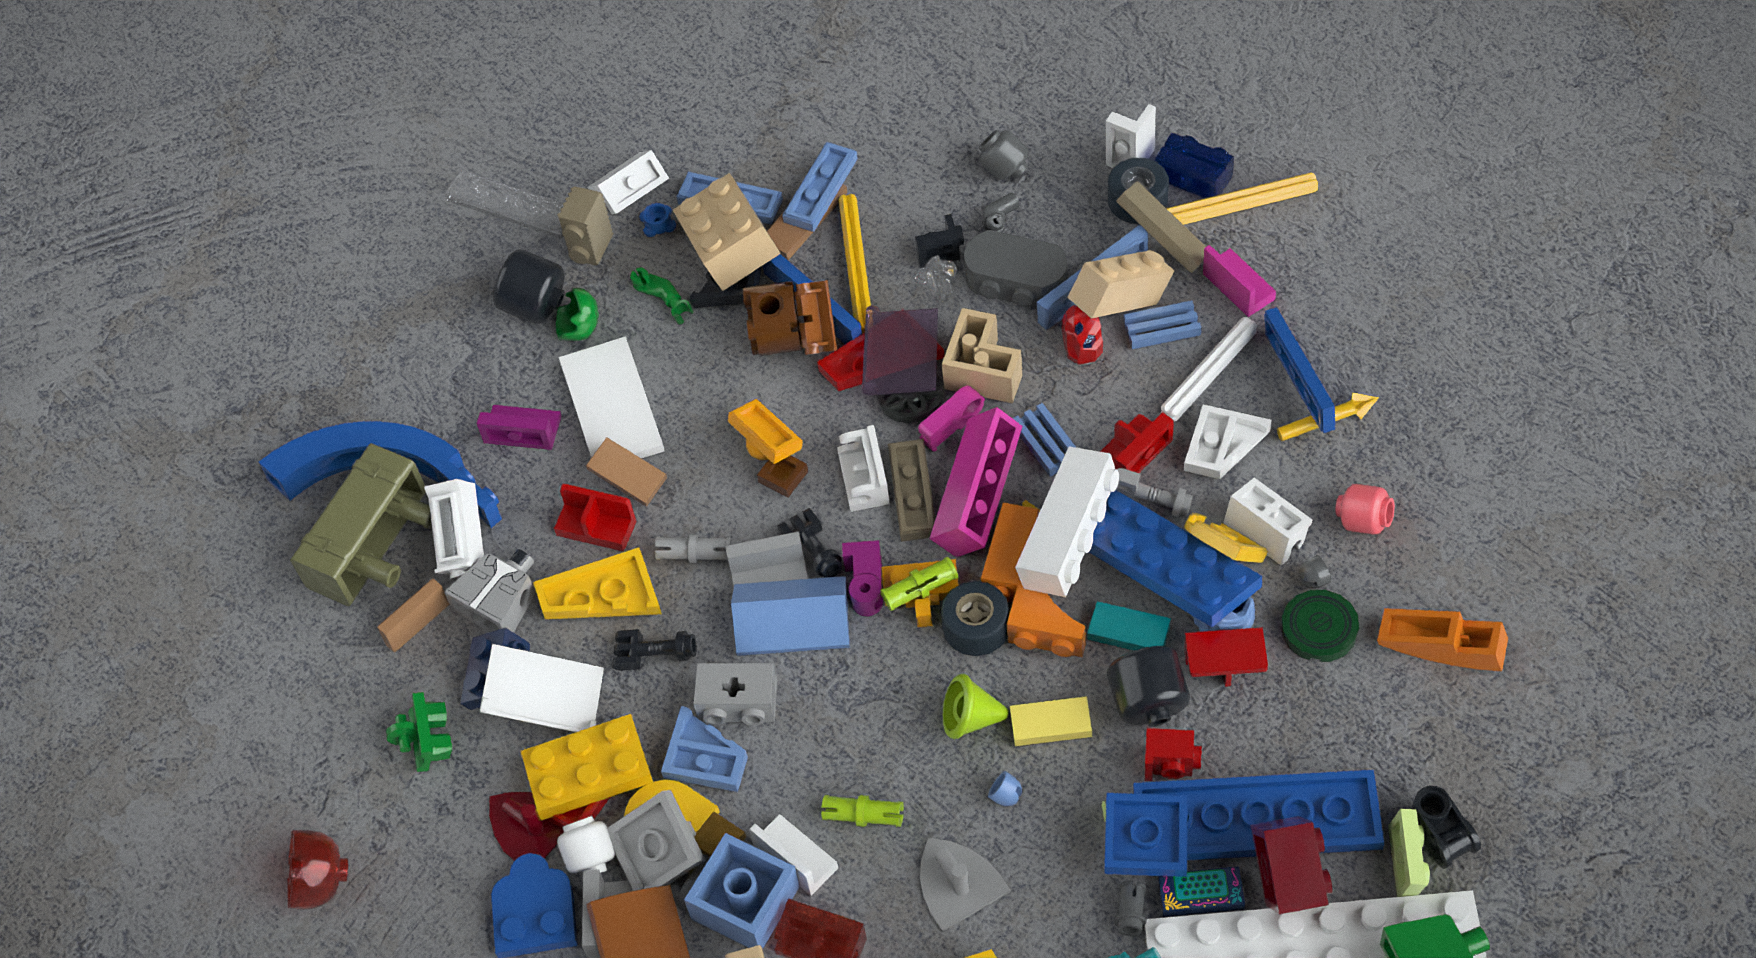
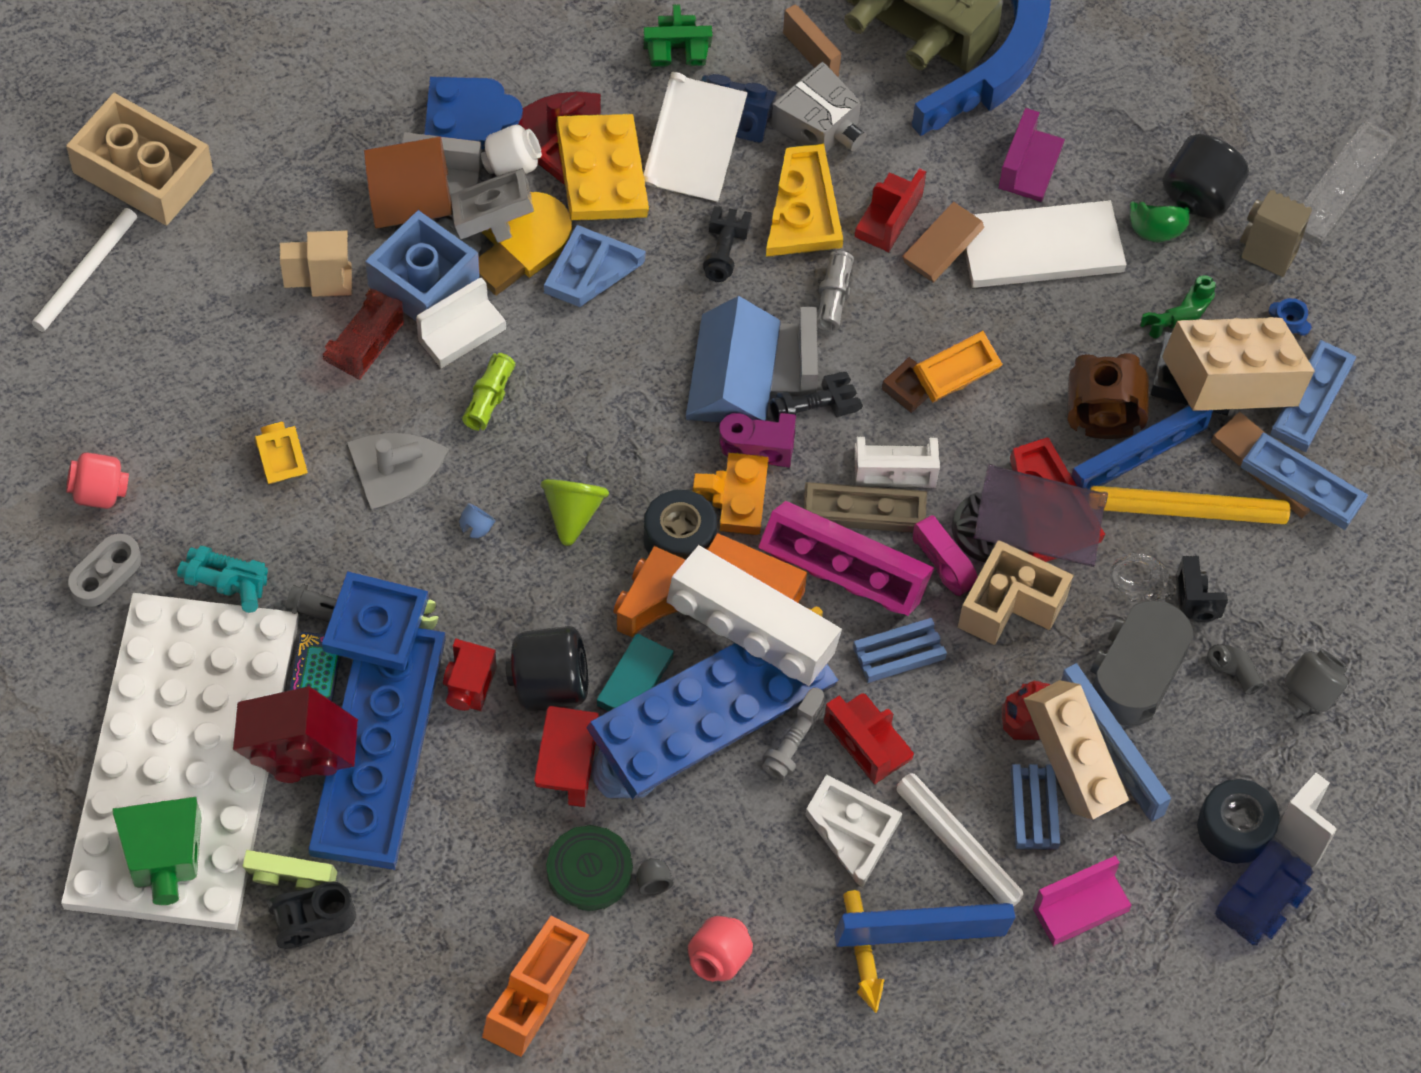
camera: 90 degrees right, 5 degrees up
white window [424,479,484,581] -> none
white panel [587,150,669,215] -> none
light grey brick [694,663,778,726] -> none
dark orange hinge [793,280,837,355] -> none
lime pin [880,556,958,611] -> none
light yellow tile [1010,696,1092,746] -> none
dark tan tile [1116,181,1206,273] -> none
yellow axle [1166,172,1318,225] -> none
yellow tile [1184,513,1268,563] -> none
white hinge [1224,478,1312,565] -> none

